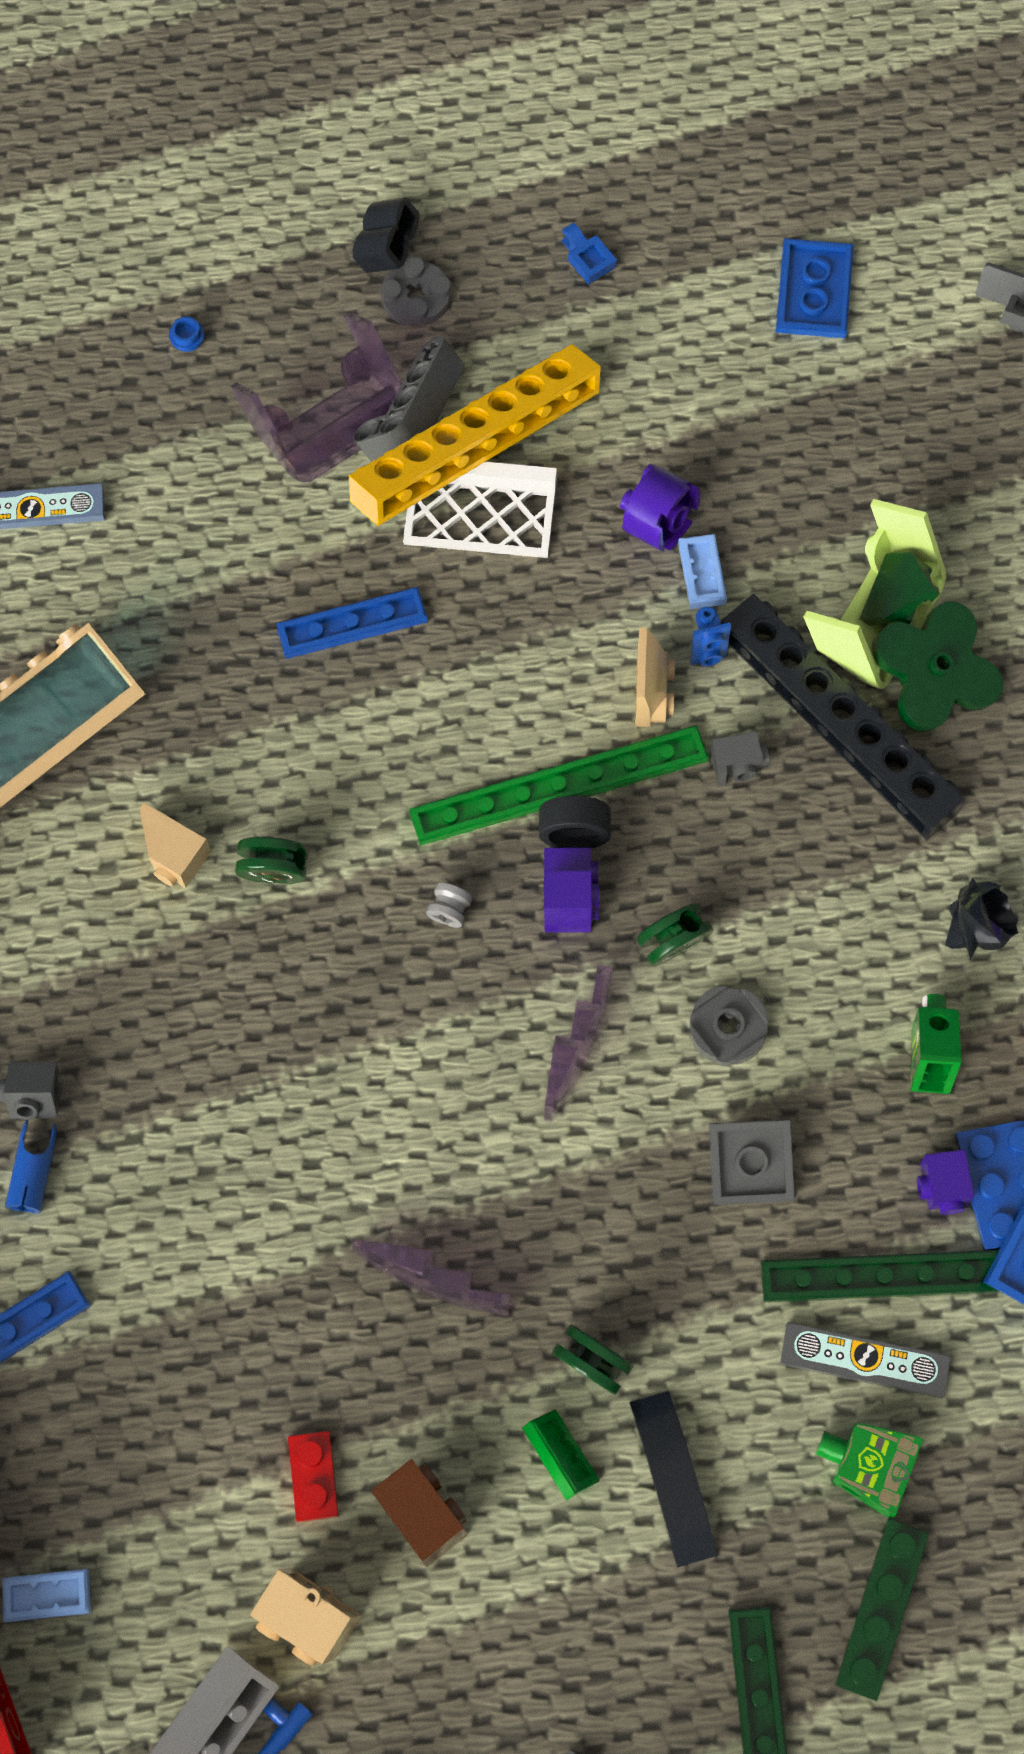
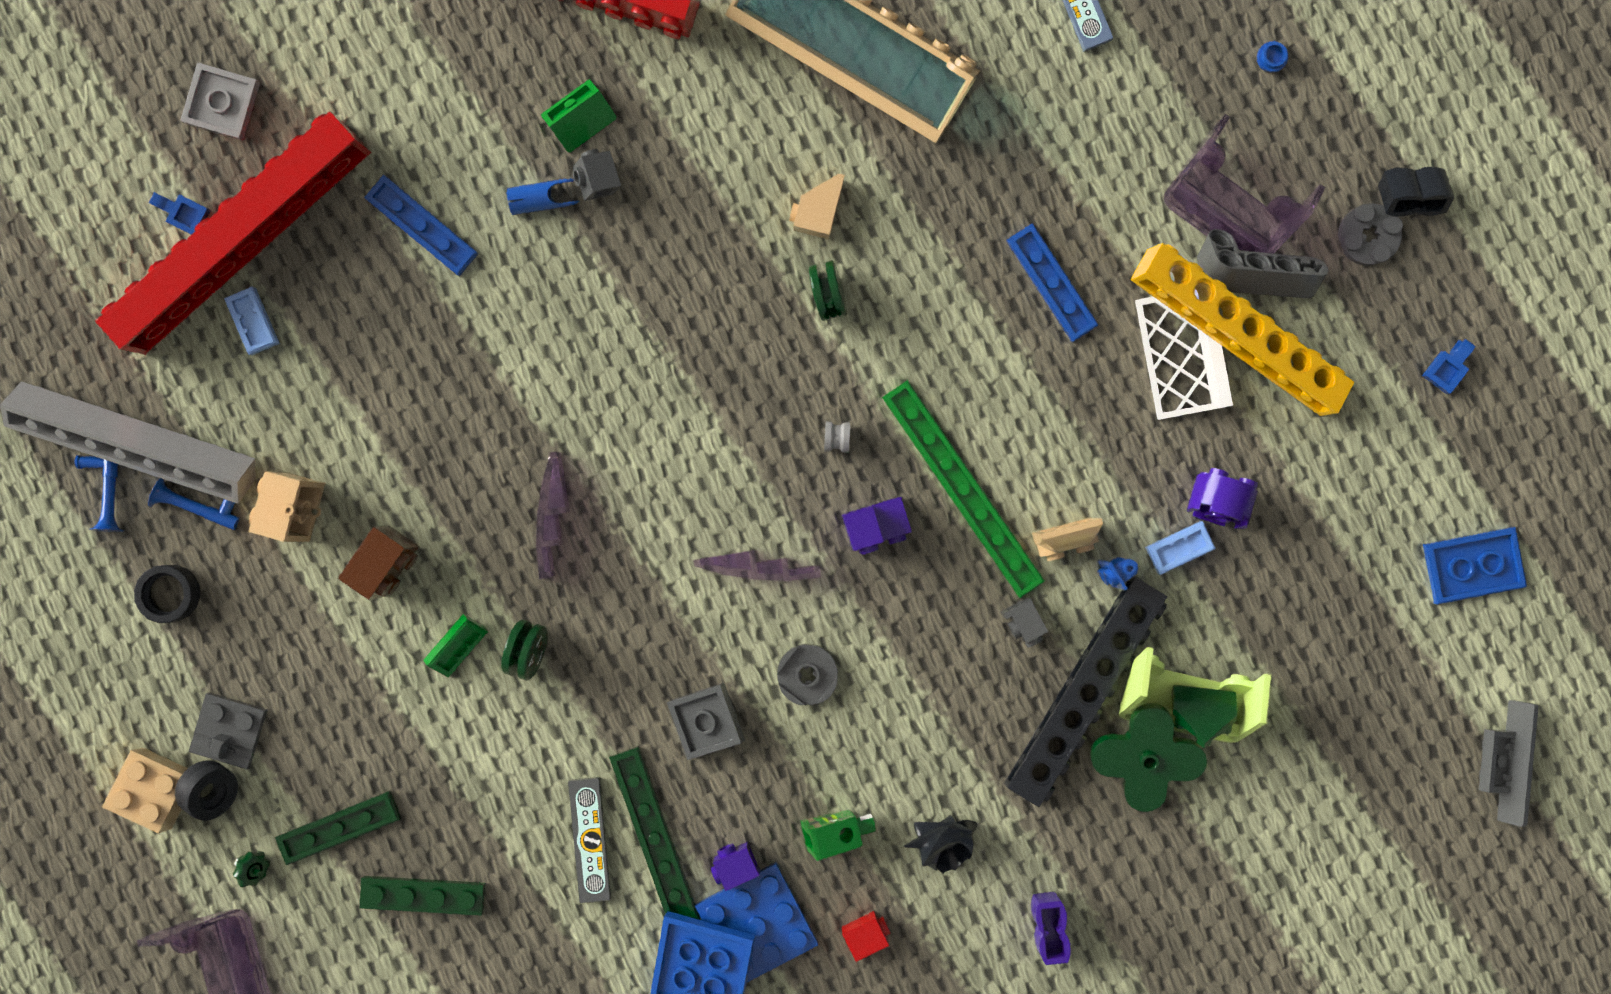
camera: 70 degrees right, 20 degrees up
red plate [288,1431,339,1523] -> none
black tyre [539,796,611,848] -> none
black slope [629,1391,718,1568] -> none
dark green head [636,903,714,966] -> none
green torso [815,1423,923,1519] -> none

